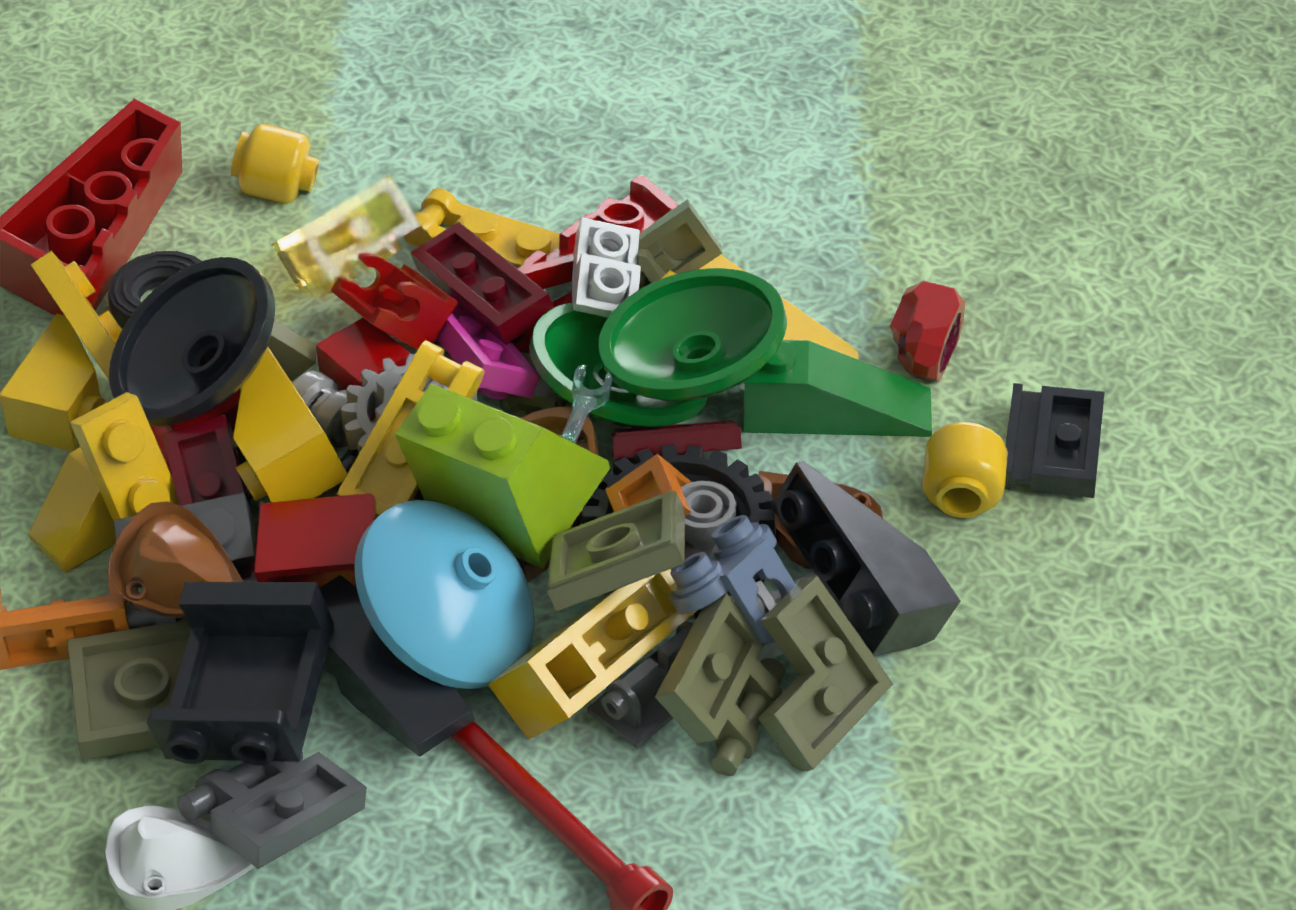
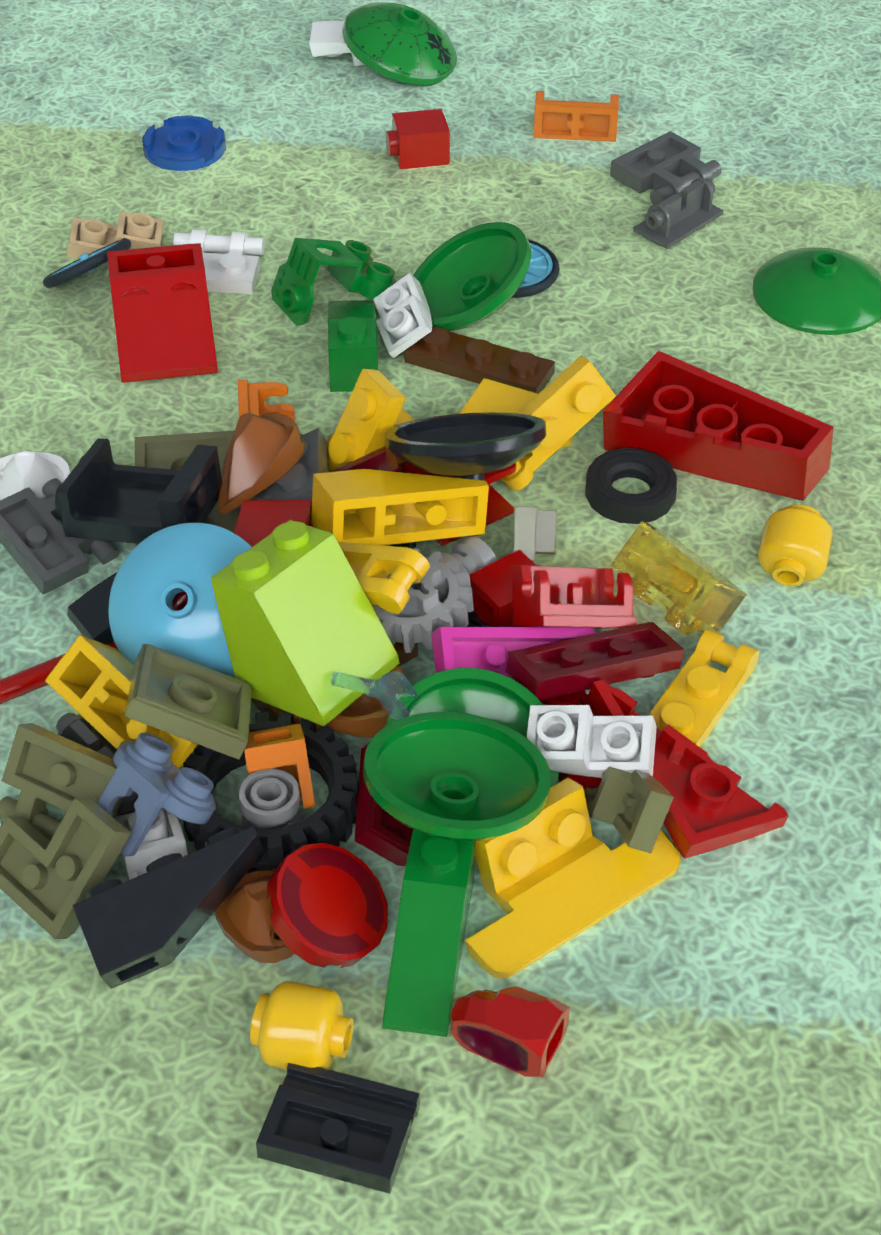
camera: 95 degrees right, 0 degrees up
none -> red tile [267,843,388,968]

